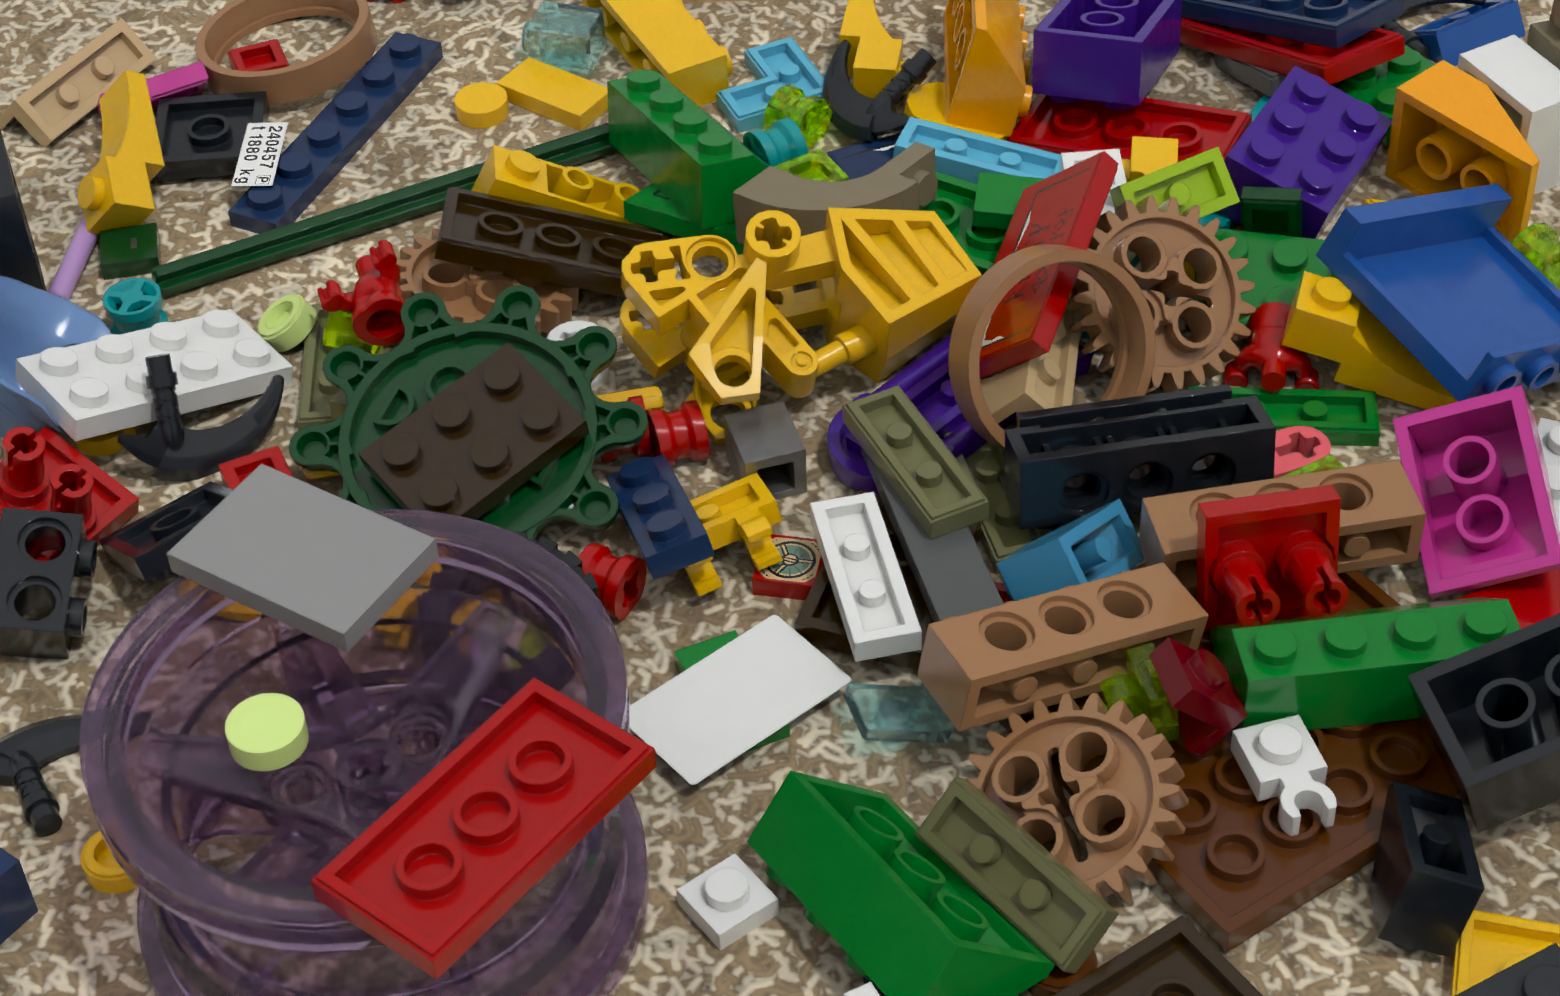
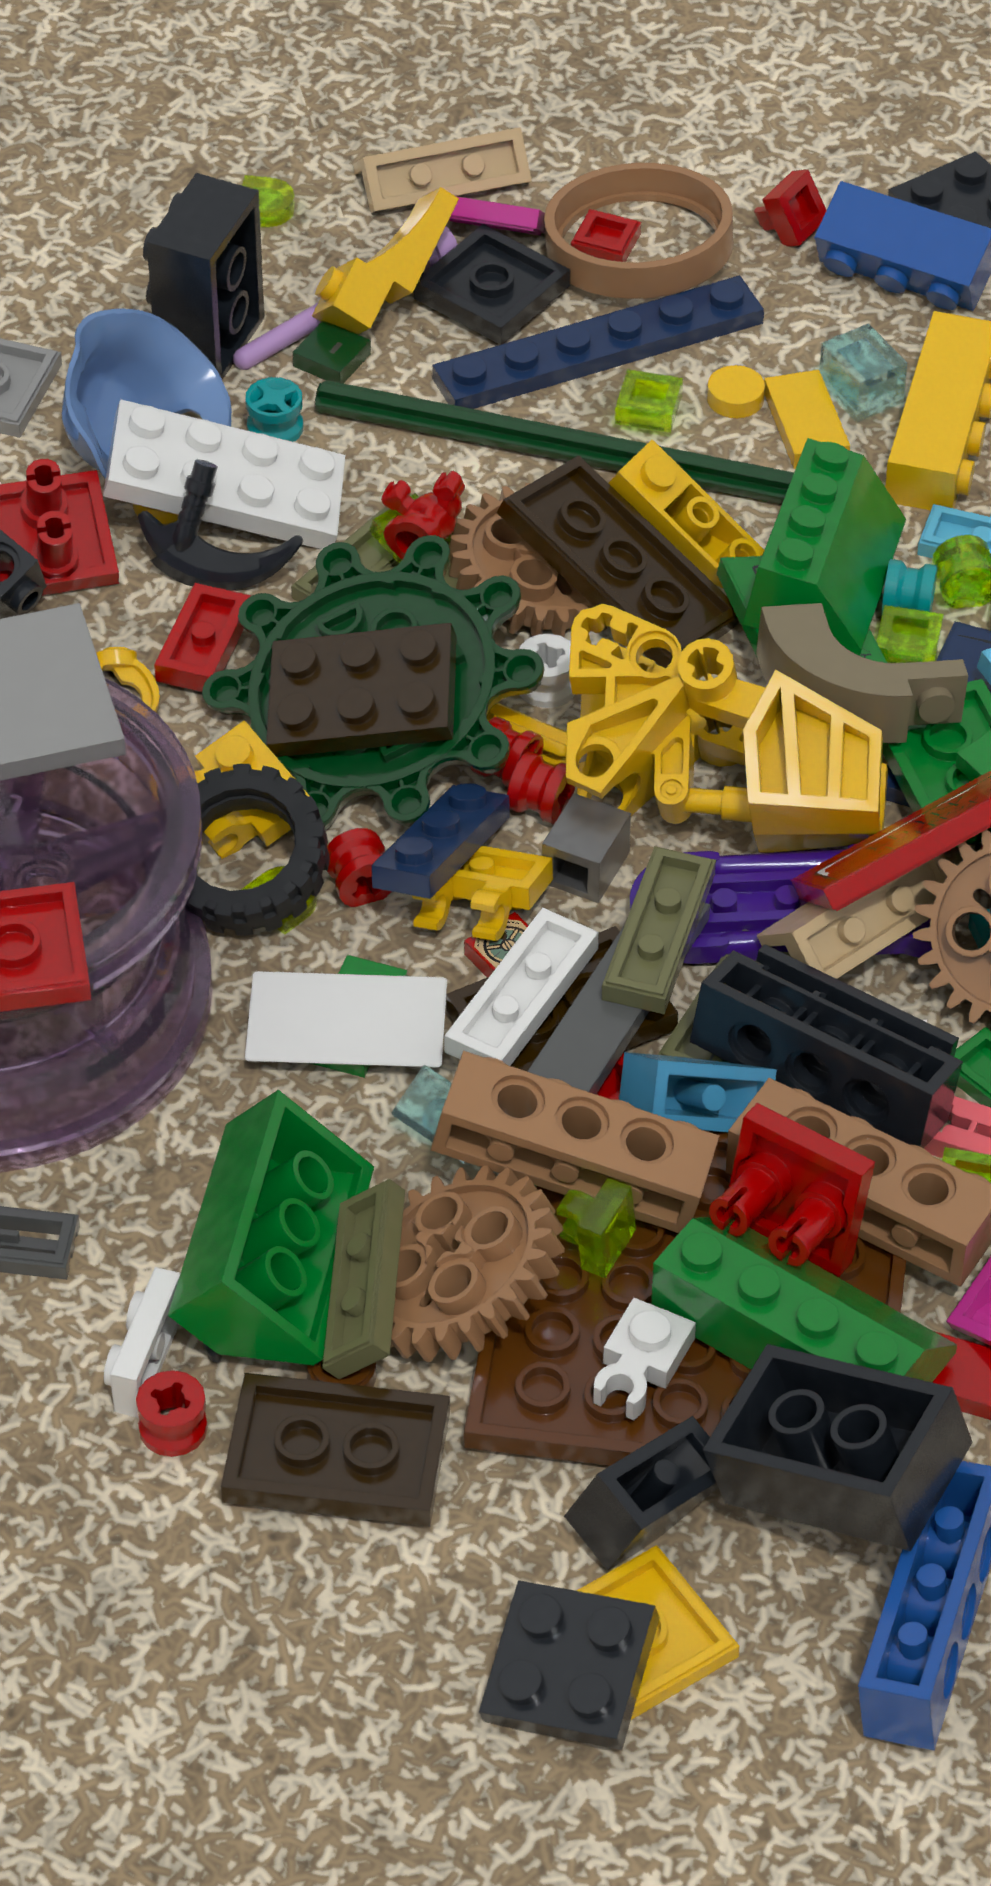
camera: 40 degrees right, 5 degrees up
black plate [99,481,233,582] -> none
white sticker [231,122,288,187] -> none
yellowish green tile [258,294,317,352] -> none
white plate [676,854,779,951] -> none
medium nougat piece [948,244,1156,450] -> none
dark red bracket [1149,637,1248,757] -> none
none -> clear neon green plate [615,369,683,433]

